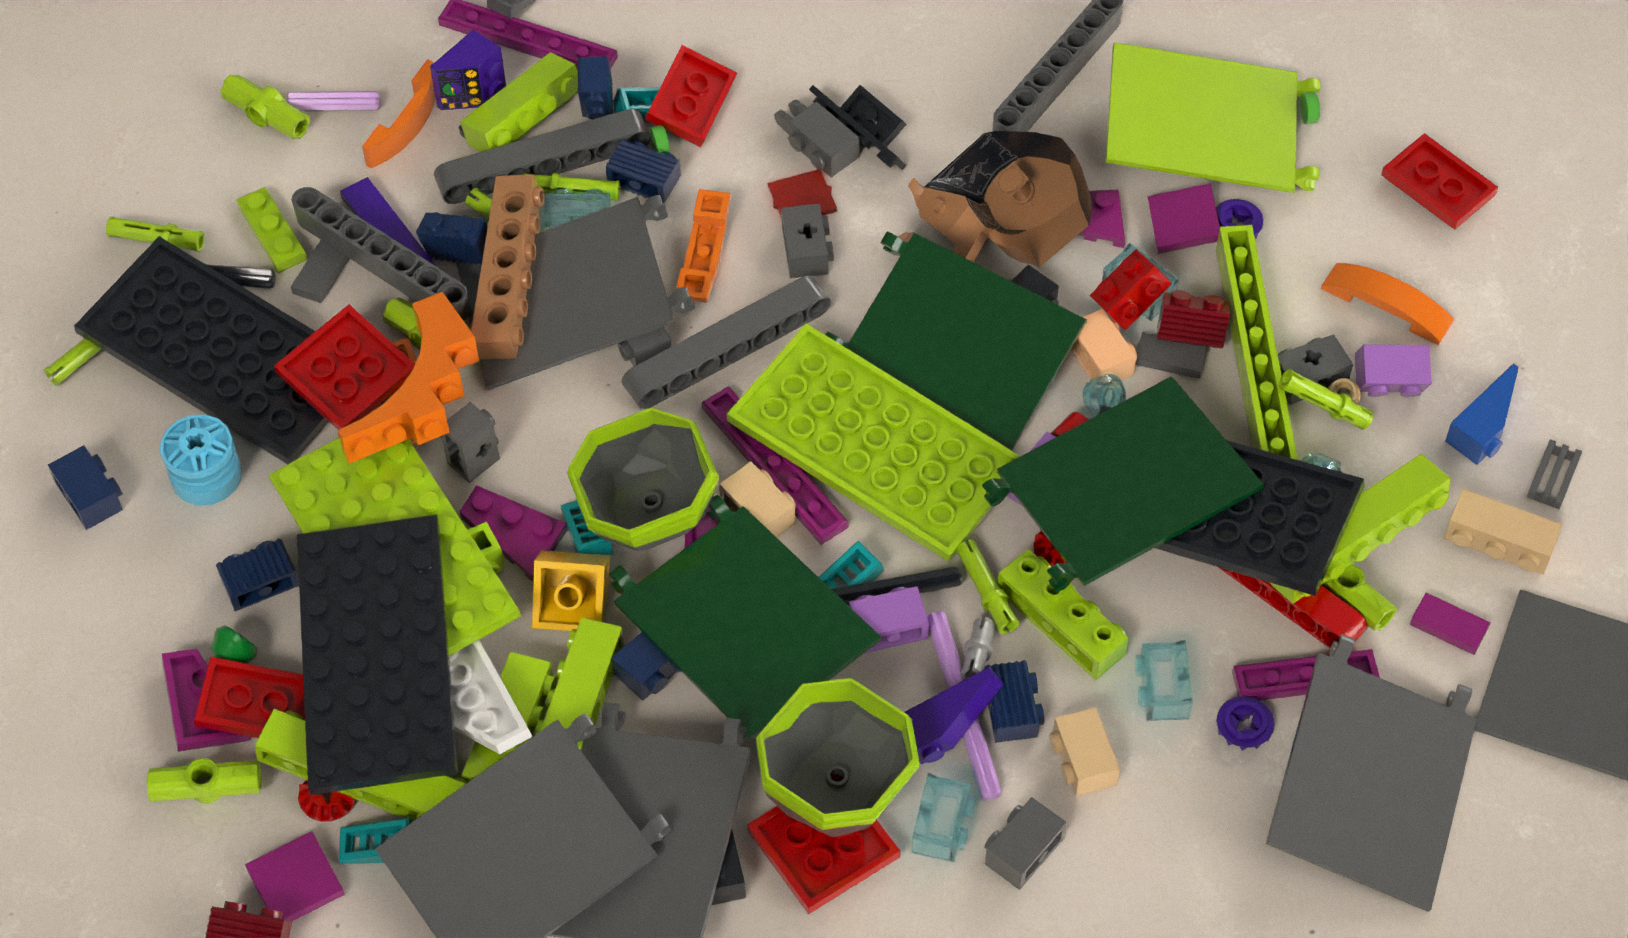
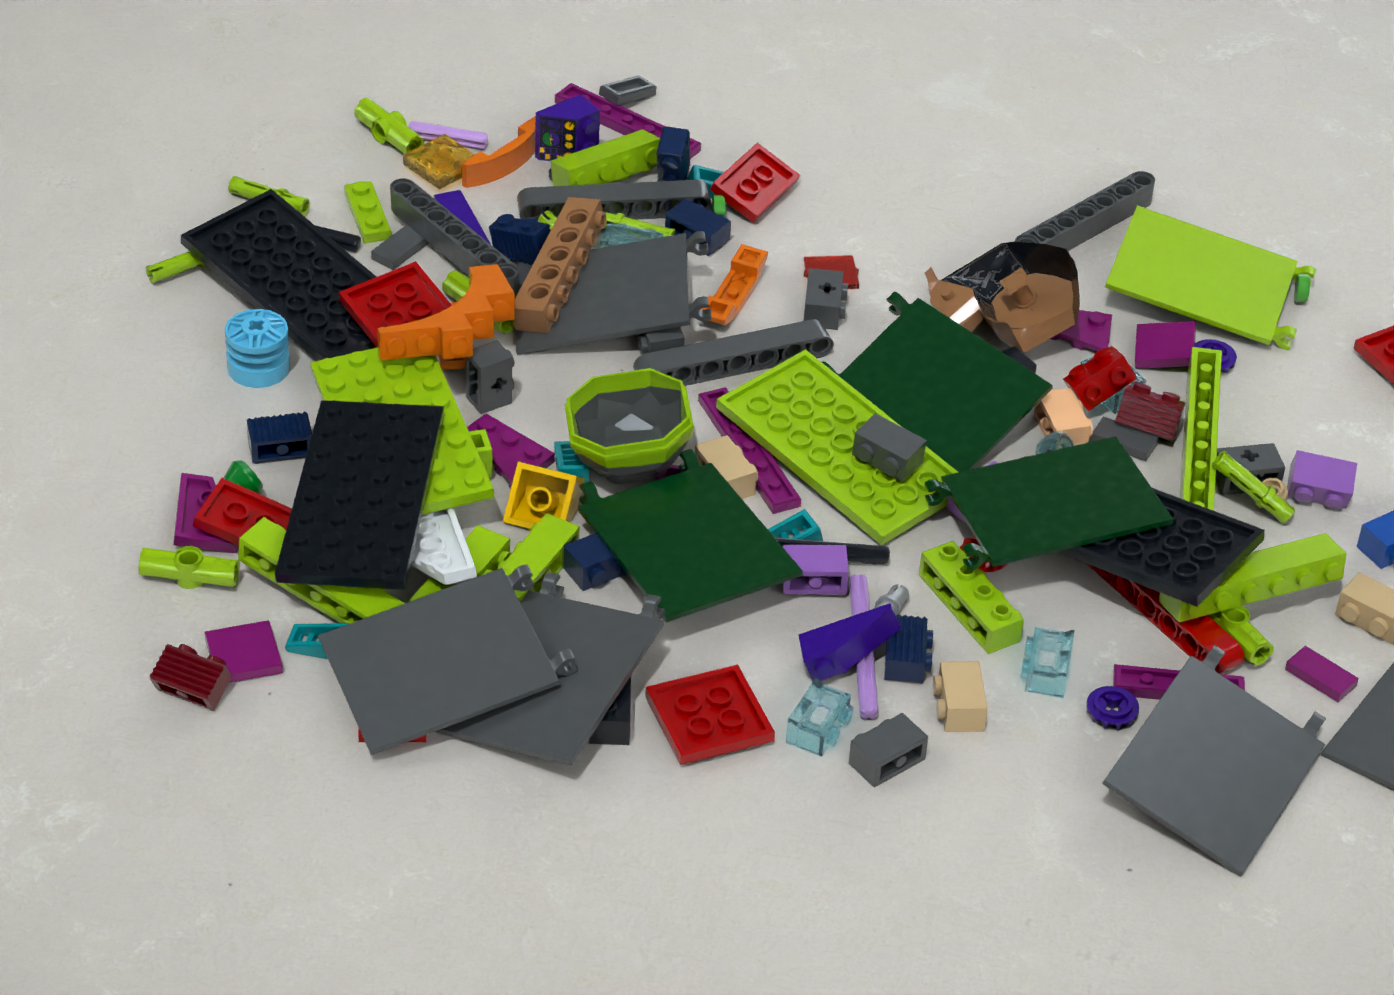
camera: 10 degrees right, 15 degrees down
dark blue brick [48,445,123,530] -> none
red gear [298,780,356,822] -> none
dark grey rock [756,678,920,837] -> none
dark grey hinge [774,99,859,178] -> none
black bracket [809,85,907,170] -> none
lime pin [956,539,1020,634] -> none
orange slope [1321,263,1454,345] -> none
none -> clear yellow plate [403,134,475,189]
none -> dark grey brick [852,413,927,482]

